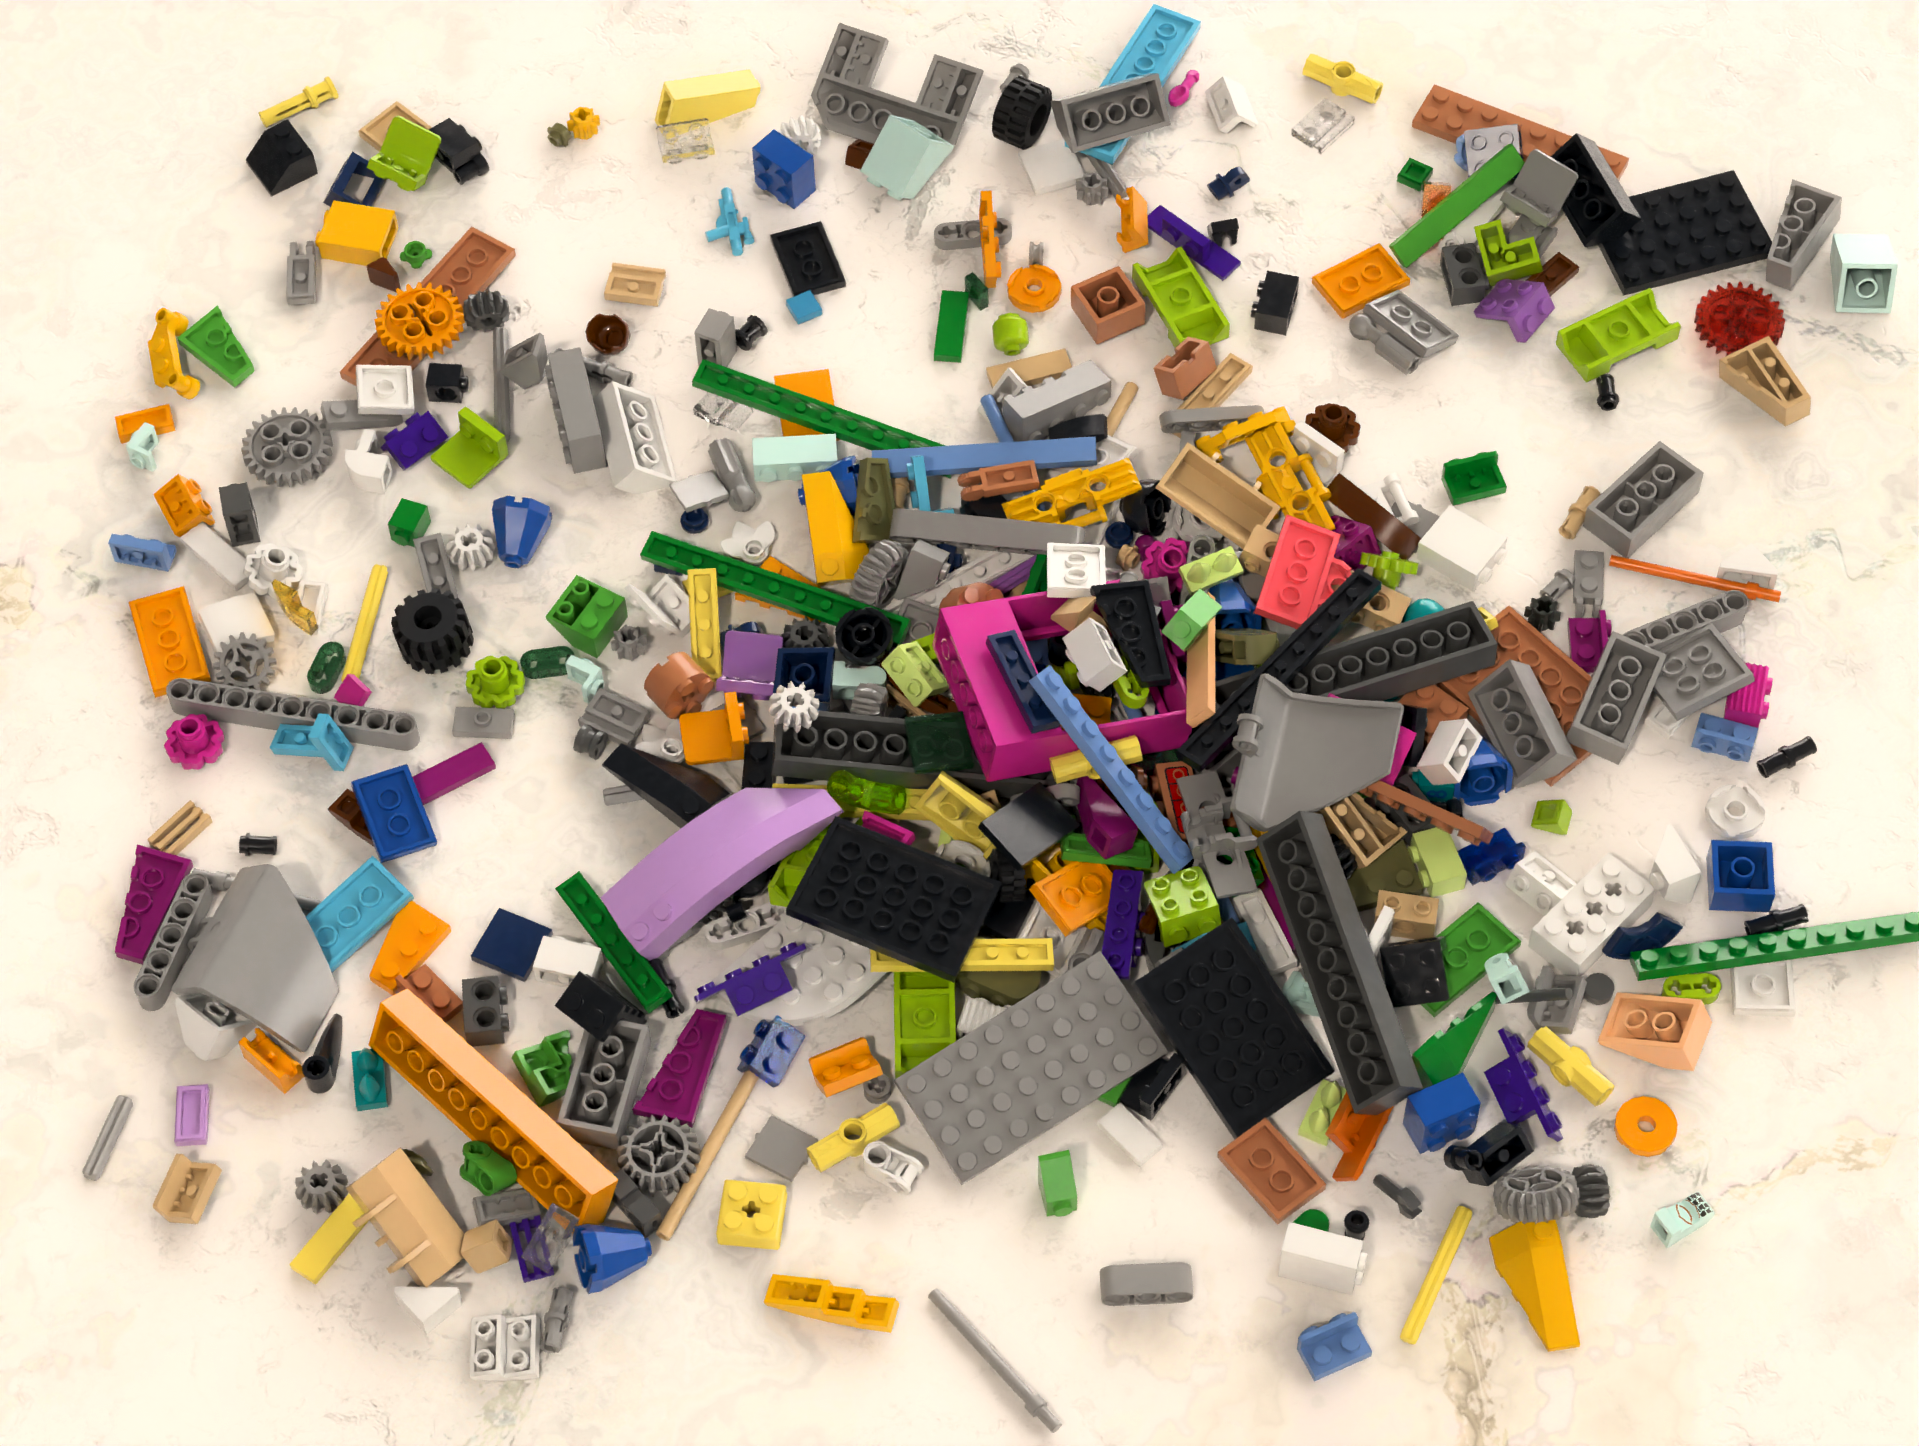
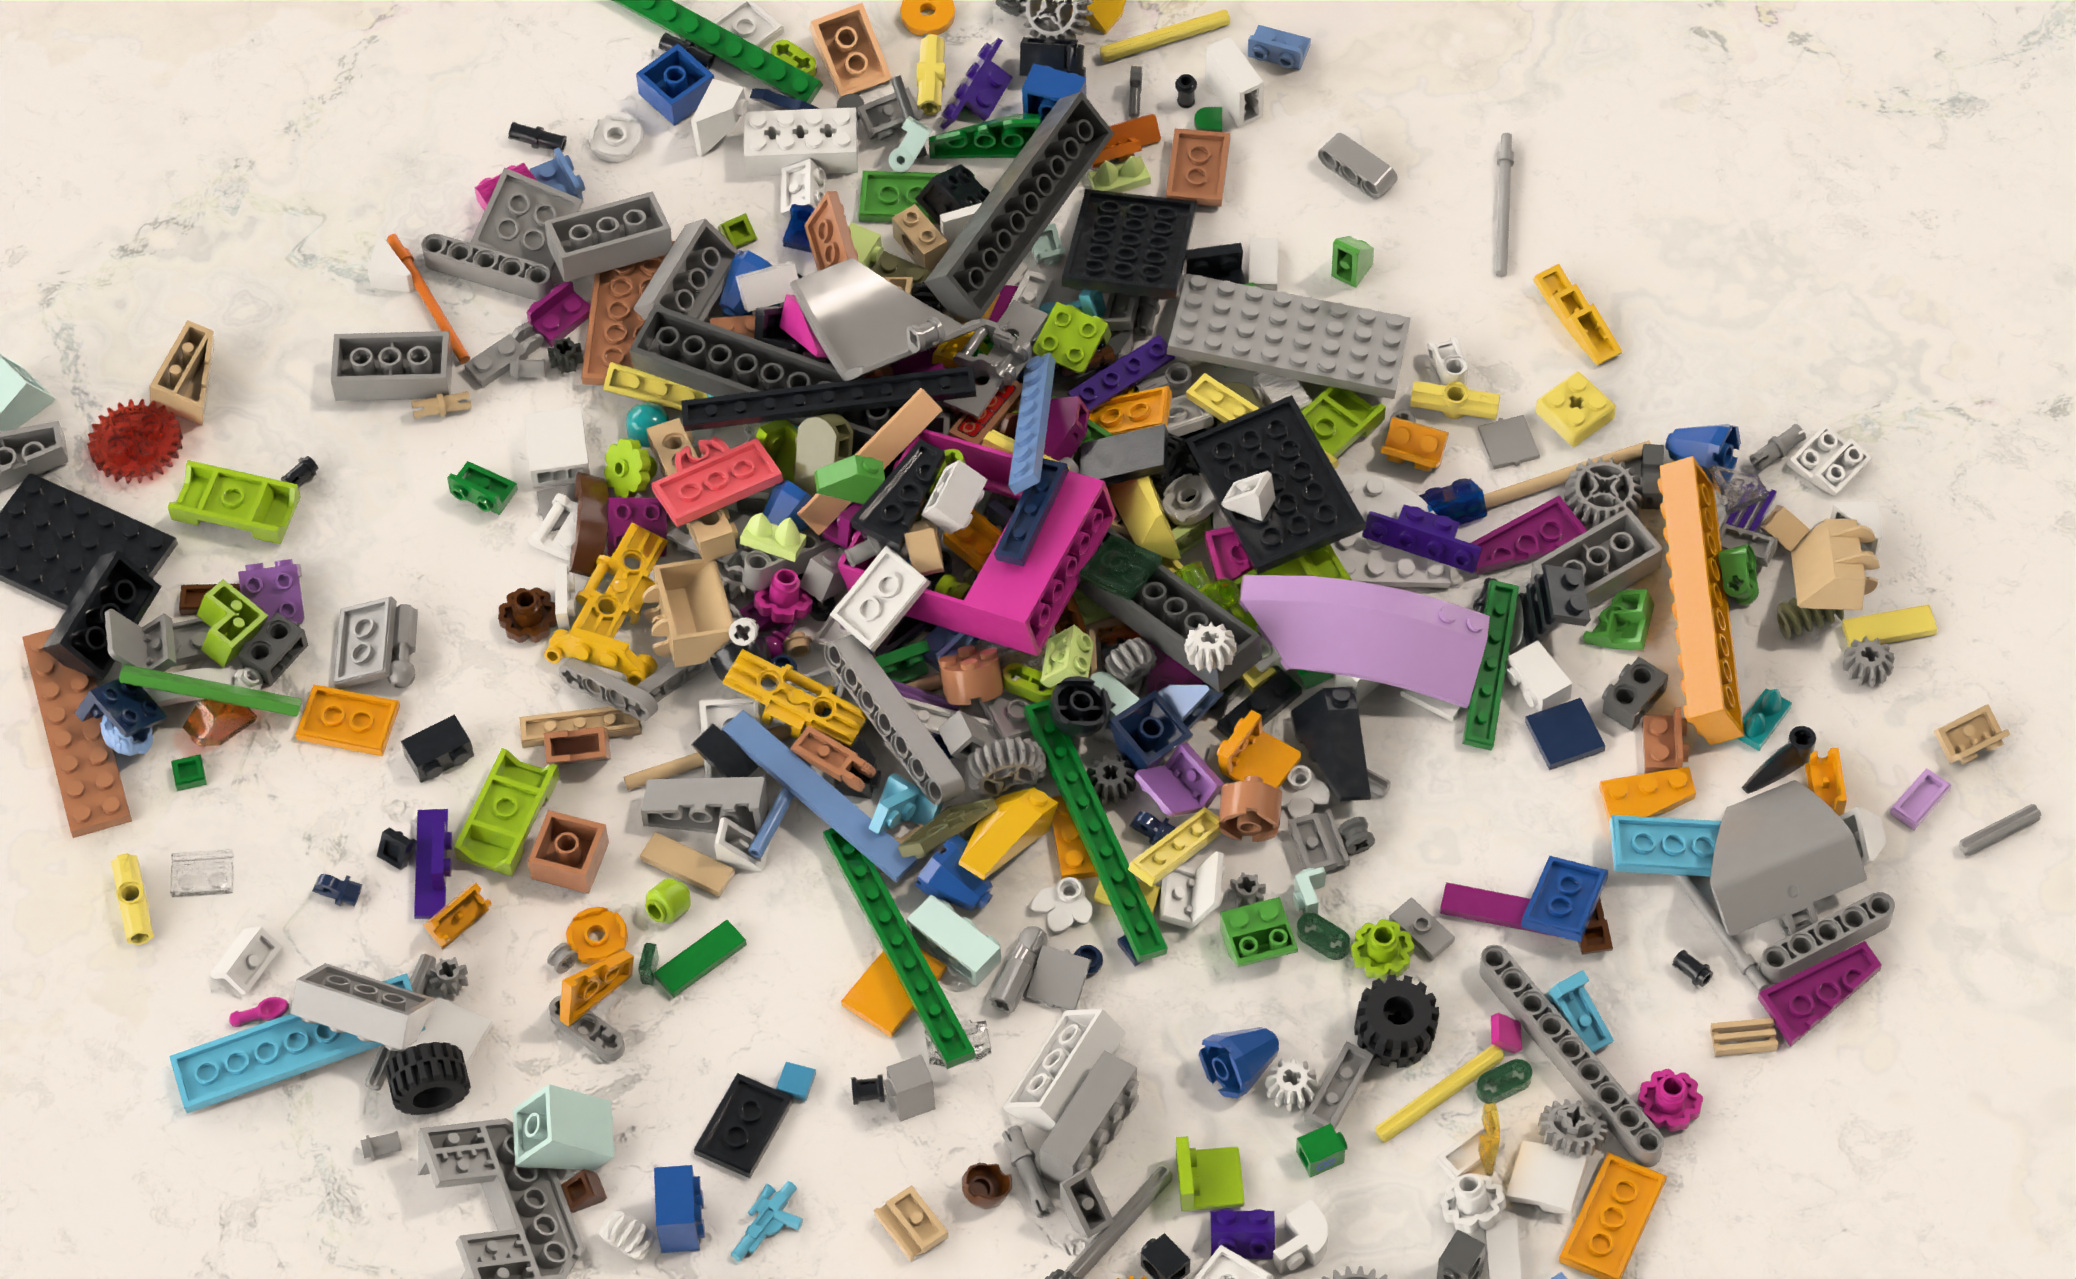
camera: 135 degrees left, 0 degrees up
none -> white pin [729,618,759,646]
none -> white slope [1221,471,1275,521]

